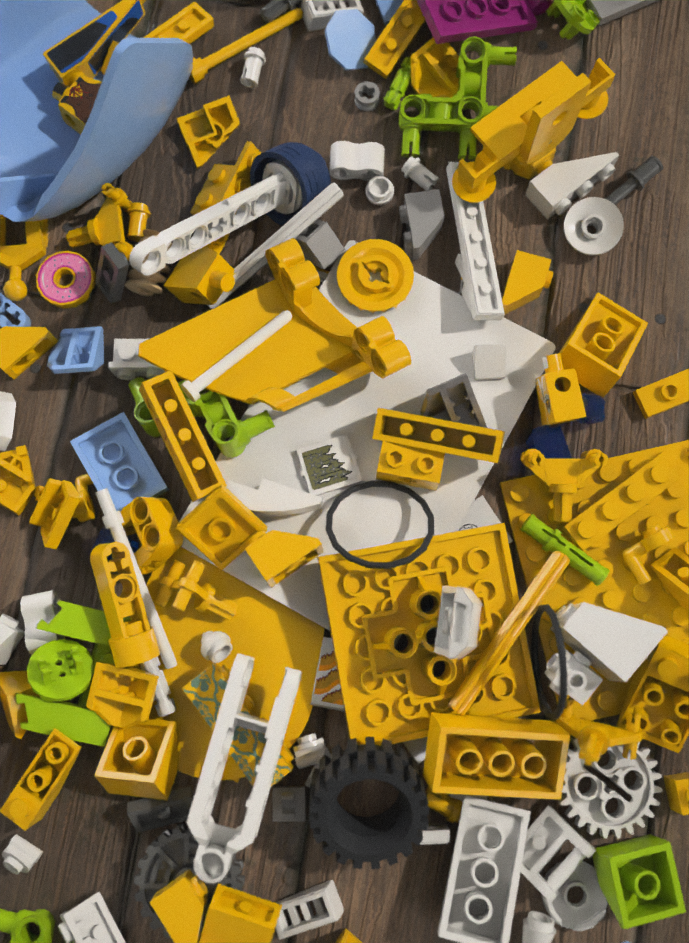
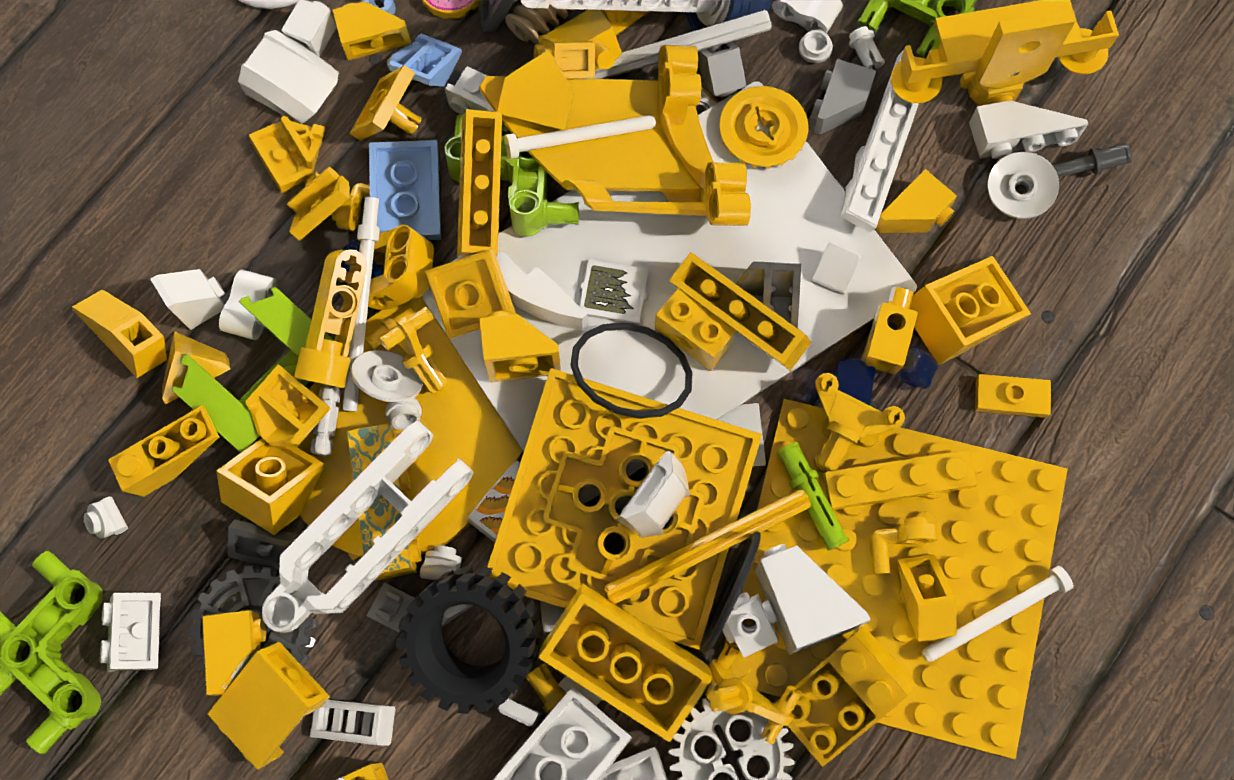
camera: 25 degrees right, 5 degrees down
lime plate [27,639,94,702] -> none
none -> yellow tile [349,65,422,141]
none -> white dish [351,350,423,402]
none -> yellow slope [497,49,574,130]
none -> yellow bracket [534,36,595,79]

